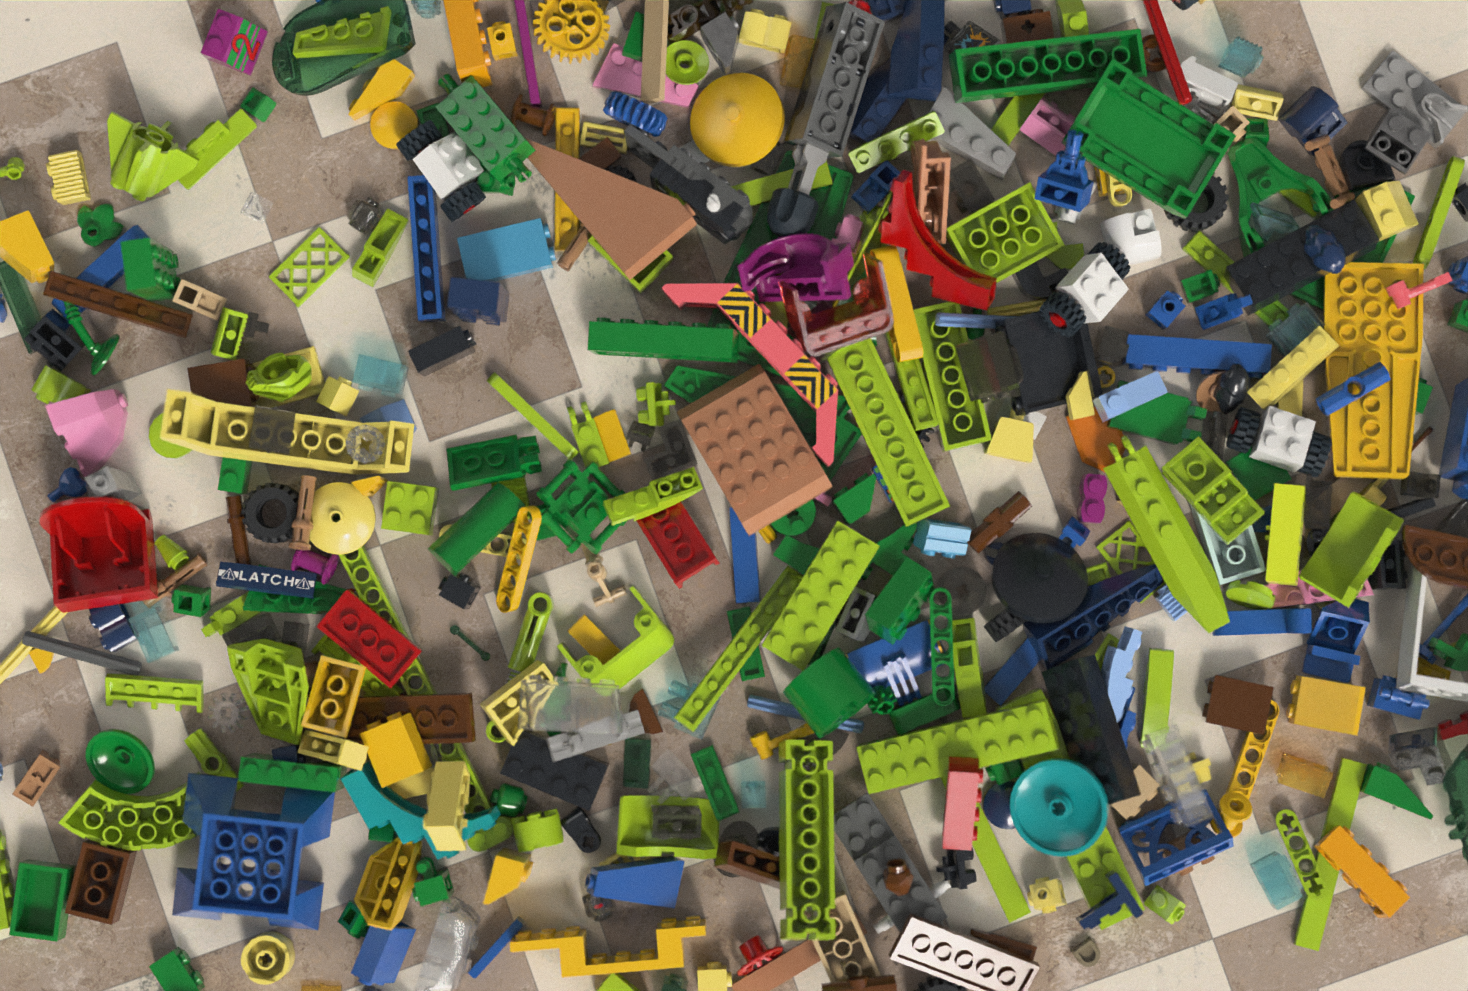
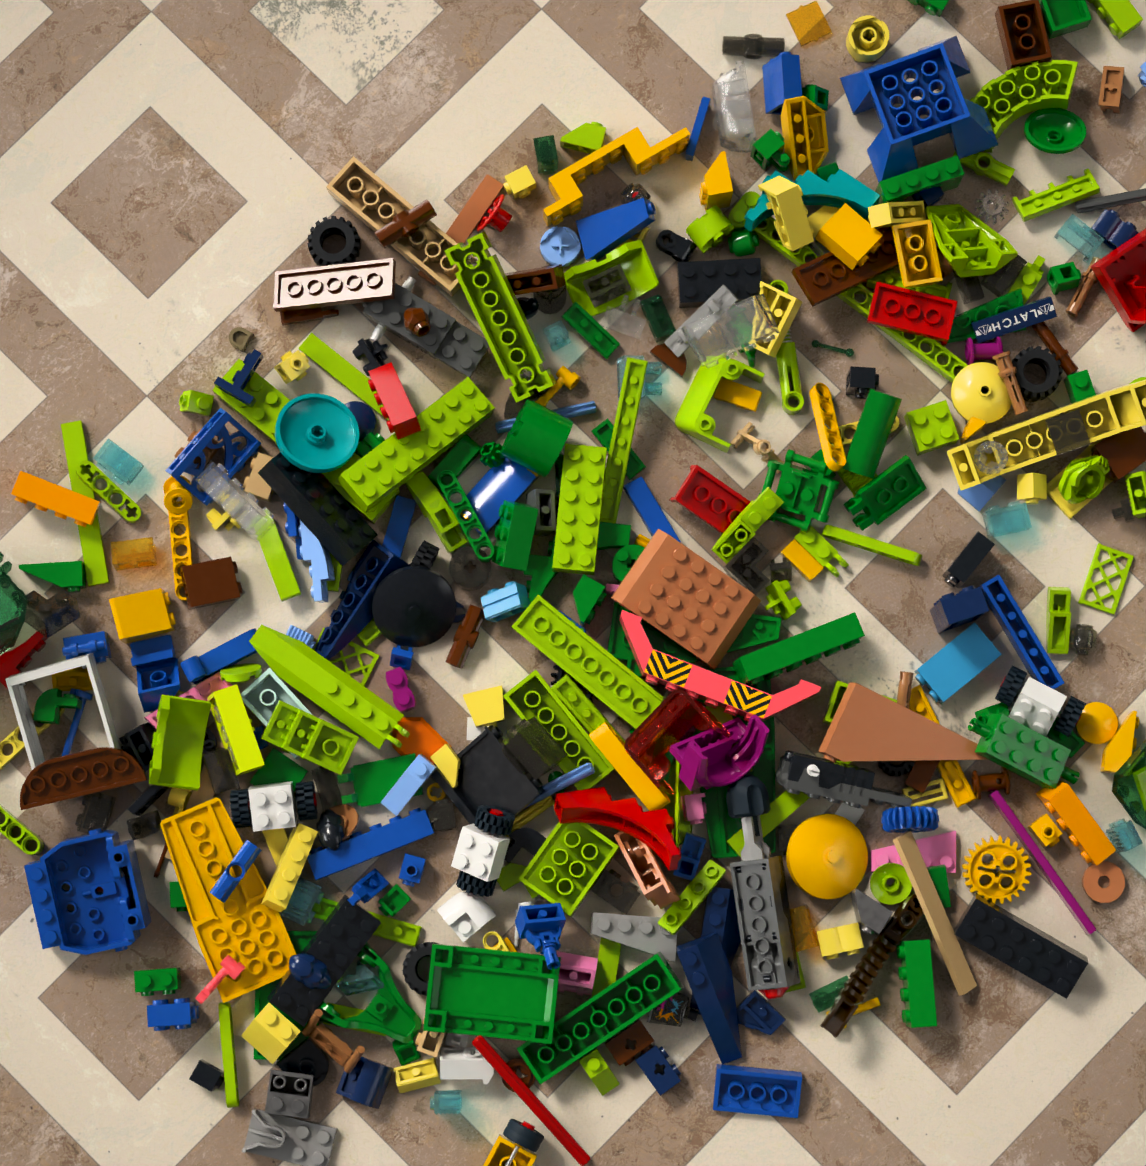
camera: 150 degrees right, 5 degrees down
lime cone [154,535,189,570] -> none
tile [882,654,922,706] -> none
none -> light blue tile [540,226,581,267]

